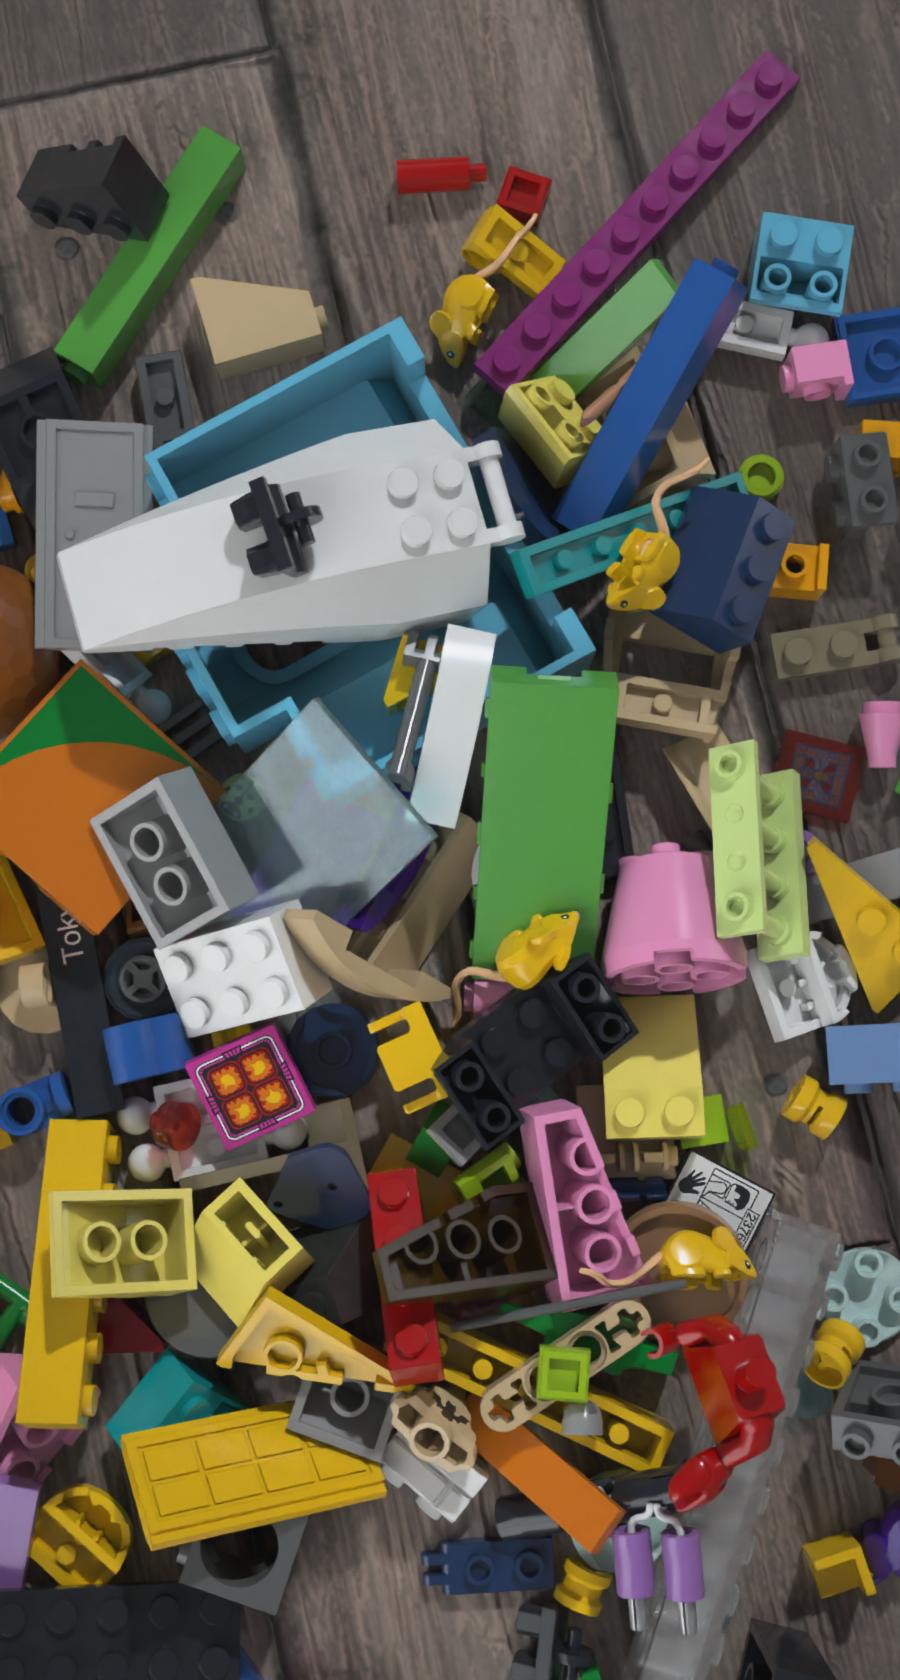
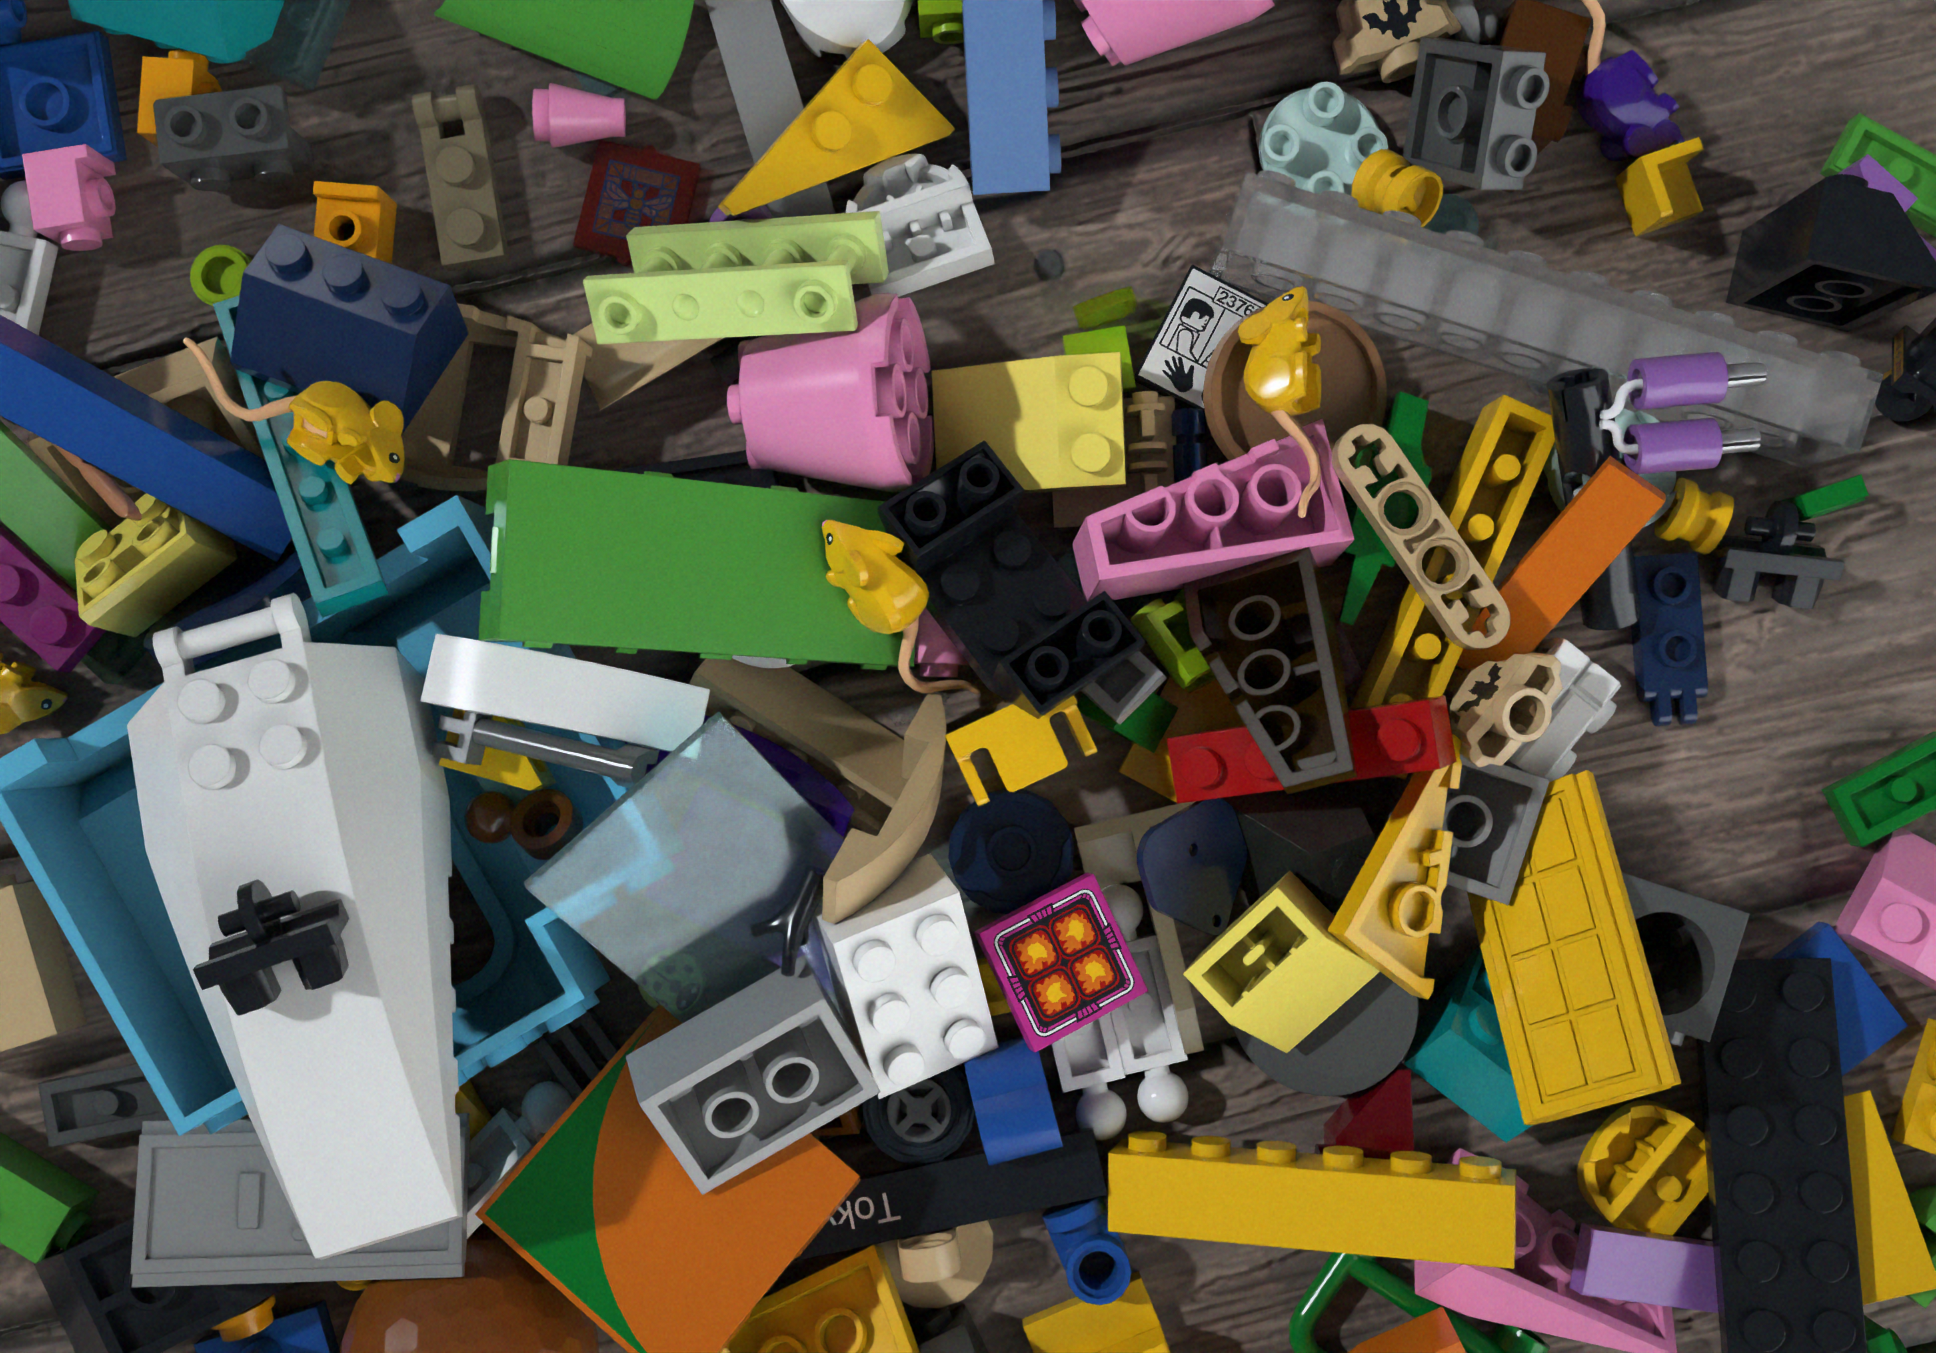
camera: 90 degrees left, 5 degrees up
light yellow slope [48,1188,197,1298] -> none
clear red tile [149,1100,201,1151] -> none
dark grey piece [449,1278,688,1333] -> none
lime tile [536,1344,591,1403] -> none
light grey hinge [562,1400,603,1435] -> none
red torso [641,1314,785,1512] -> none
yellow wheel [781,1074,848,1140] -> none
none -> reddish brown plate [464,789,583,860]
none -> black bar [750,865,826,977]

